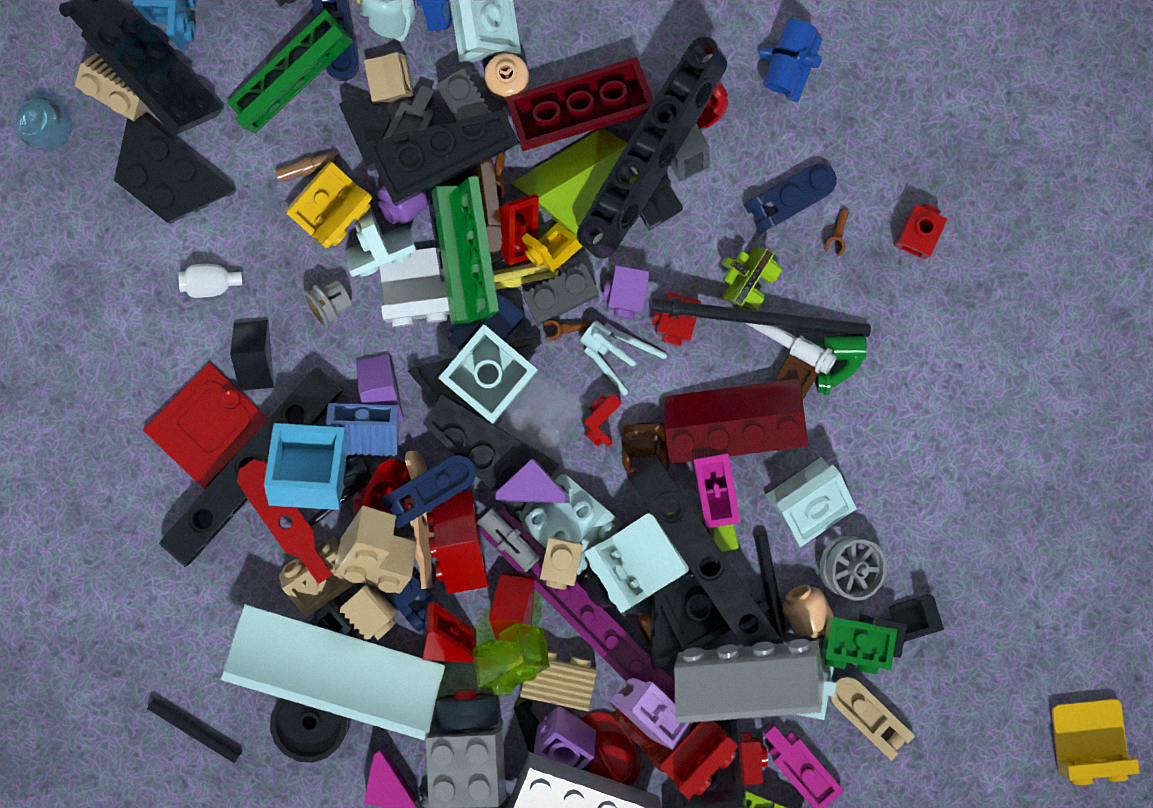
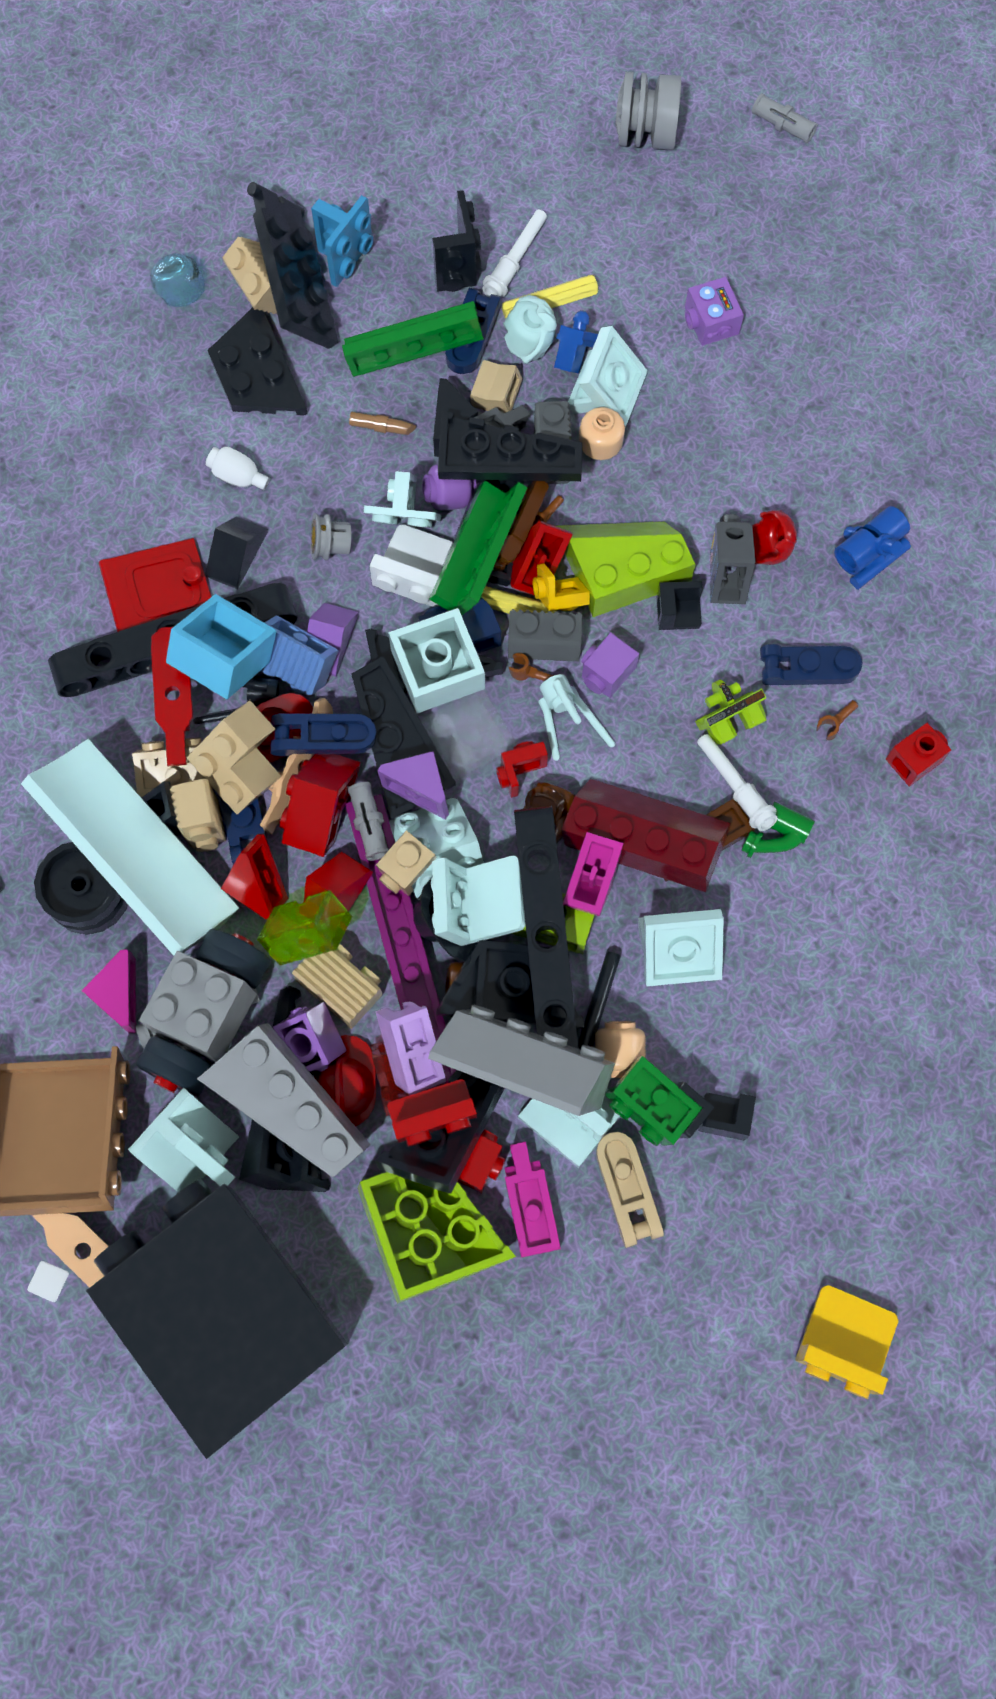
camera: 30 degrees right, 15 degrees down
yellow bracket [284,161,372,248] -> none
dark red slope [505,57,654,151] -> none
black beam [577,36,727,259] -> none
black bar [649,297,871,337] -> none
red brick [652,292,701,347] -> none
light grey wheel [820,535,886,601] -> none

